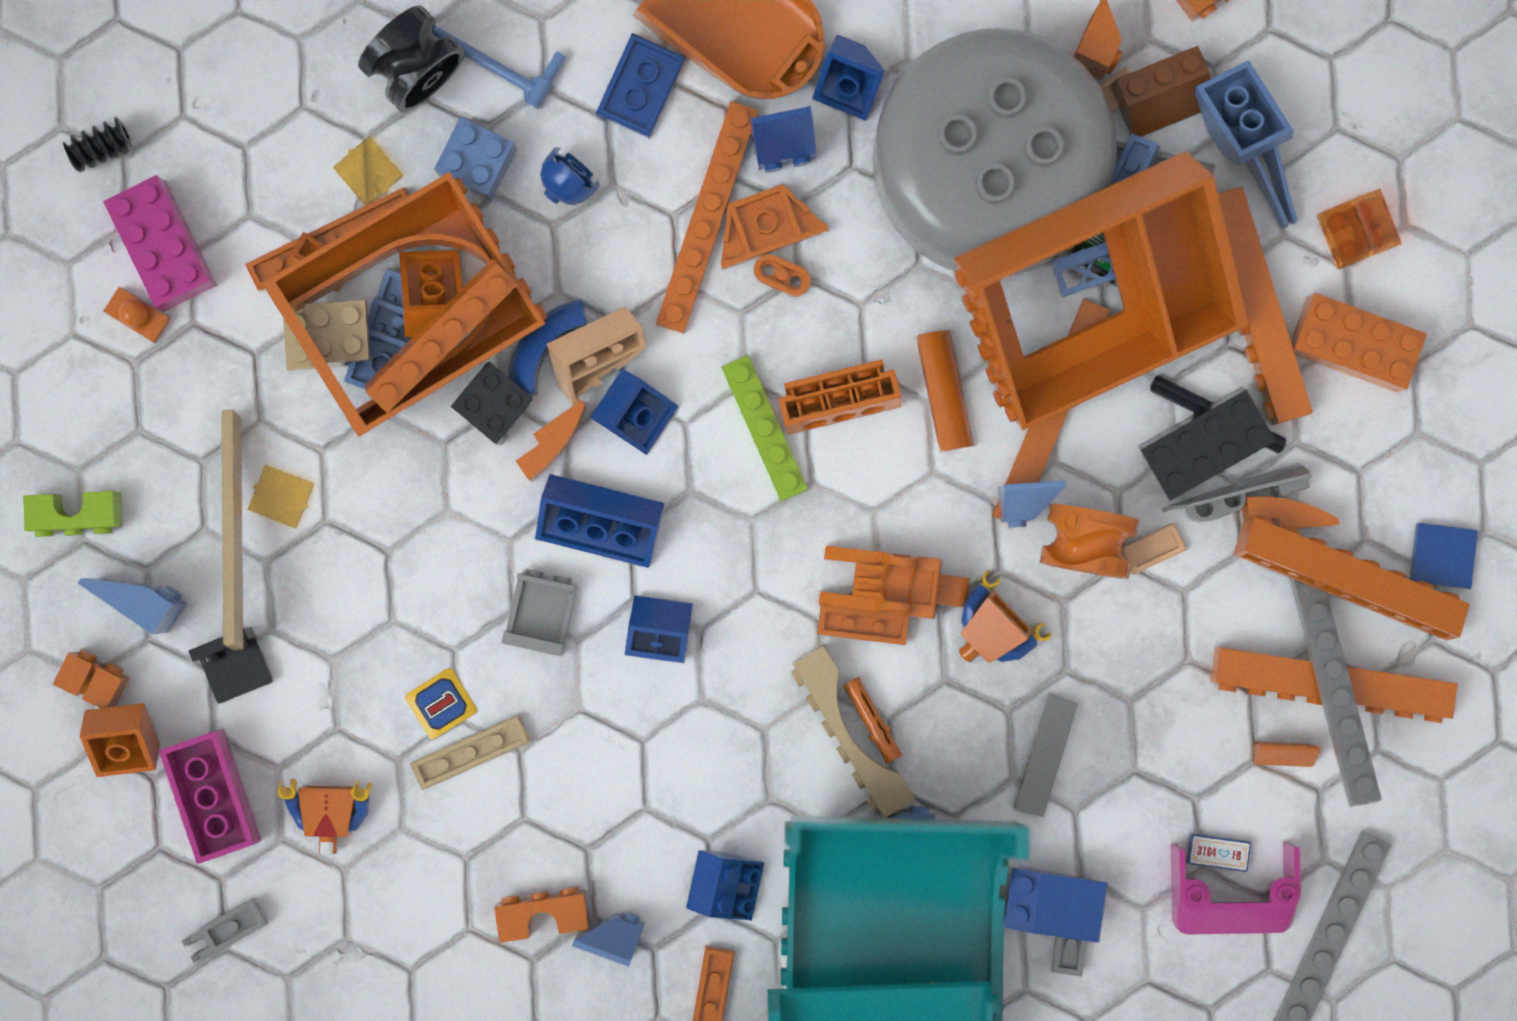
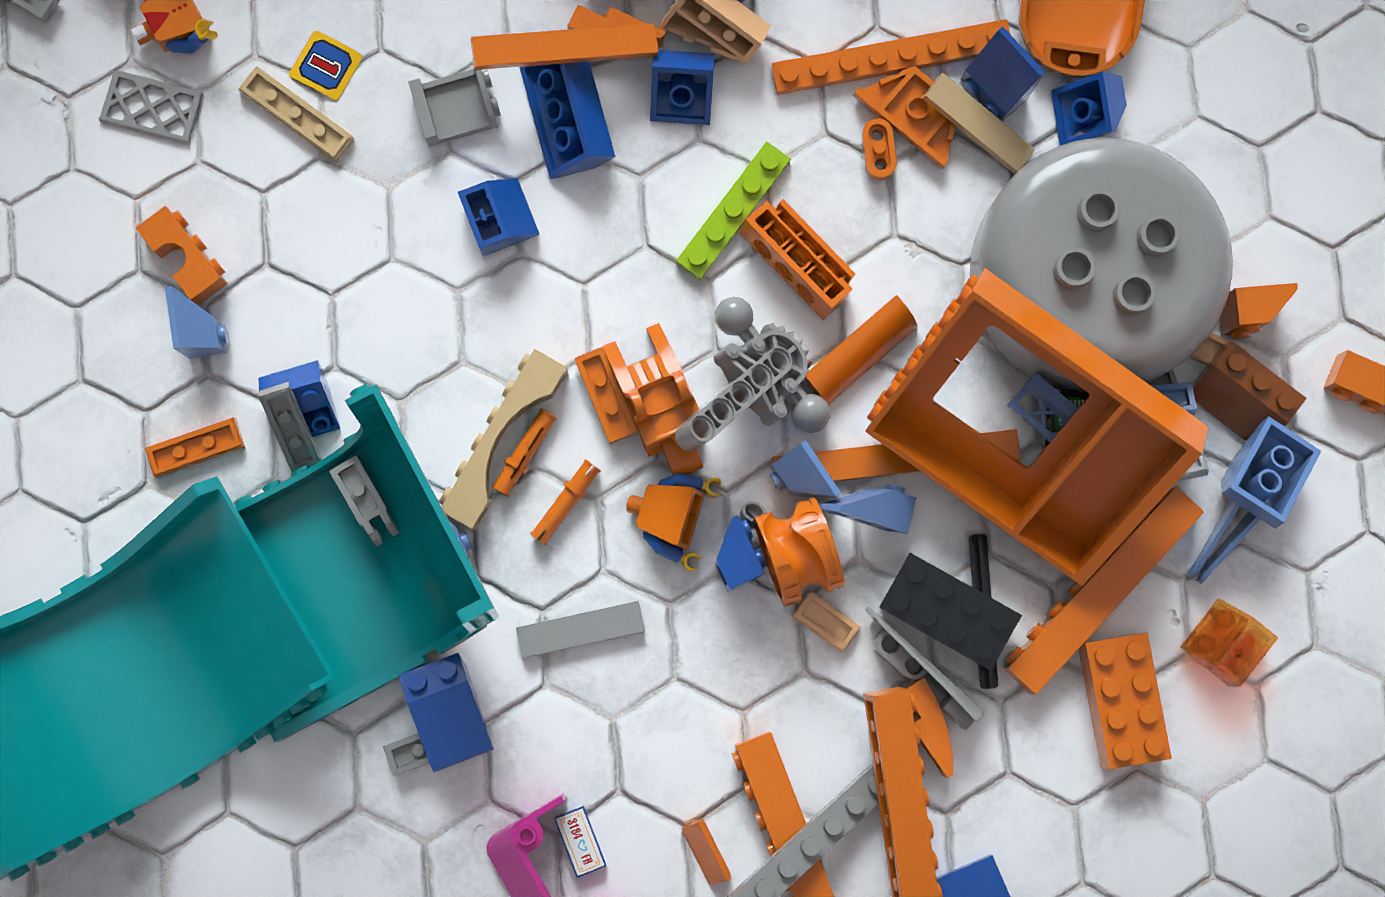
camera: 50 degrees right, 5 degrees down
none -> light grey window [99,69,203,144]
none -> light grey tile [258,382,321,472]
none -> light grey hinge [329,455,400,546]
none -> orange tile [470,23,659,70]
none -> orange pin [530,459,601,546]
none -> light grey piece [675,296,830,451]
none -> blue slope [715,515,767,592]
none -> light grey hinge [739,501,766,529]
none -> medium blue slope [820,484,916,534]
none -> tan tile [923,73,1035,175]

